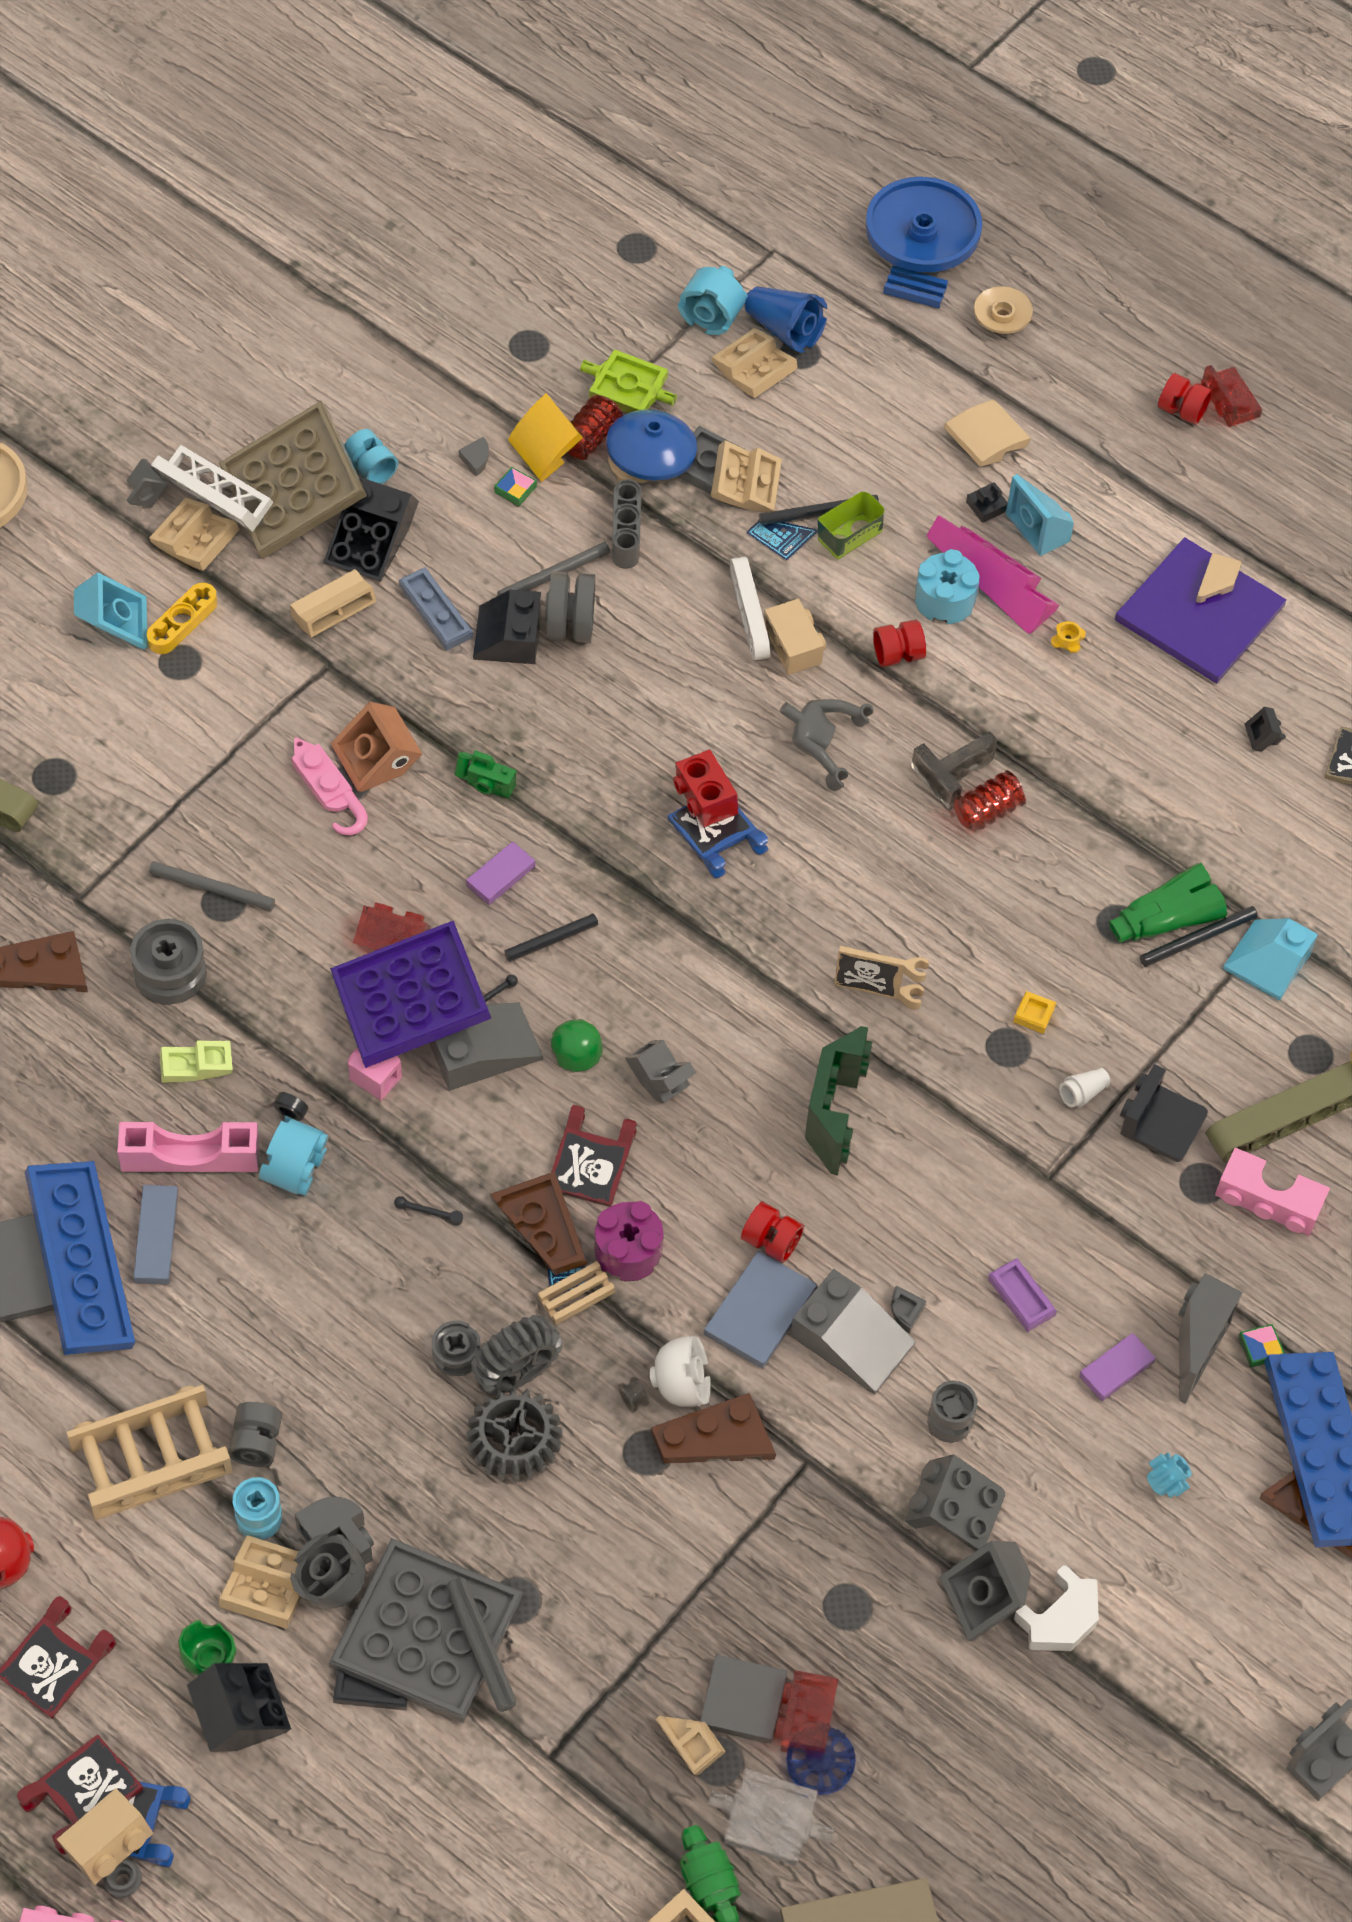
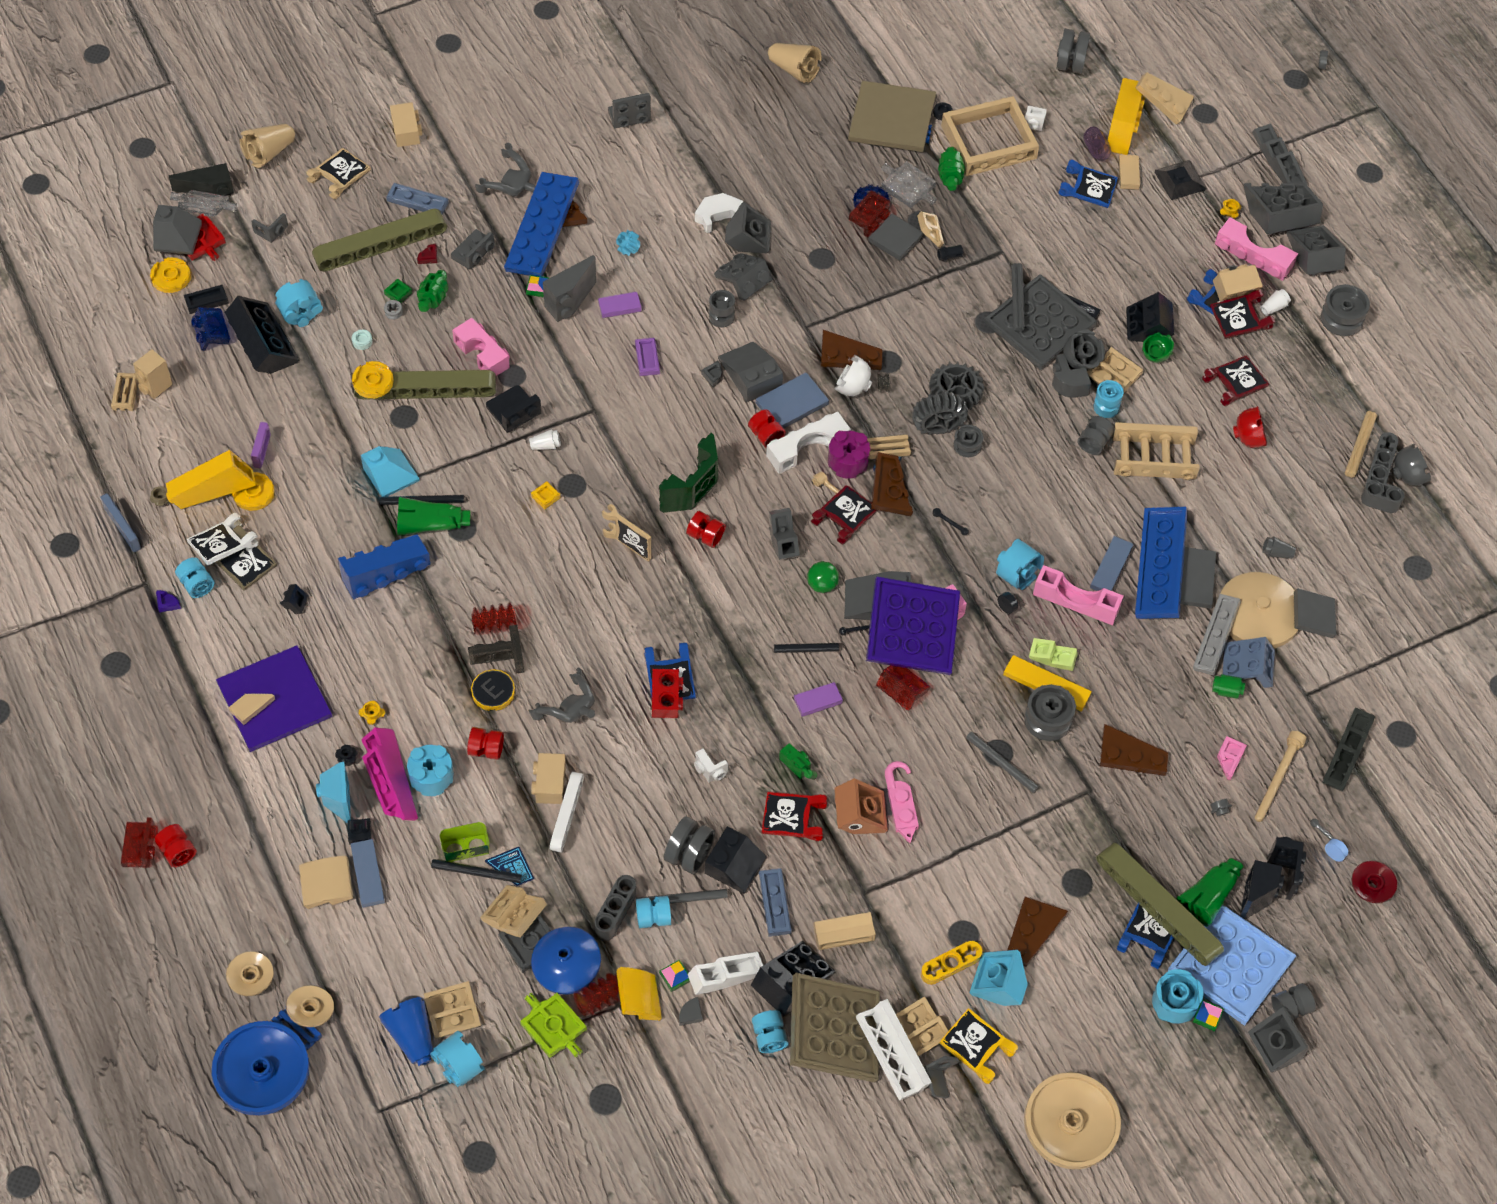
camera: 155 degrees left, 0 degrees up
none -> tan dish [286,986,334,1027]
none -> black plate [335,745,358,766]
none -> blue wedge [338,534,431,600]
none -> sand blue tile [350,839,385,908]
none -> black tile [471,669,515,711]
none -> medium azure wheel [636,896,671,928]
none -> red wheel [686,510,726,548]
none -> white slope [688,952,763,995]
none -> white bracket [694,749,728,783]
none -> flag [762,792,827,841]
none -> white arch [766,412,851,474]
none -> tan hand [812,472,840,494]
none -> black pin [937,245,964,262]
none -> flag [939,1008,1018,1084]
none -> yellow tile [1003,655,1092,712]
none -> reddish brown wing [1007,897,1068,967]
none -> white cone [1260,289,1291,316]

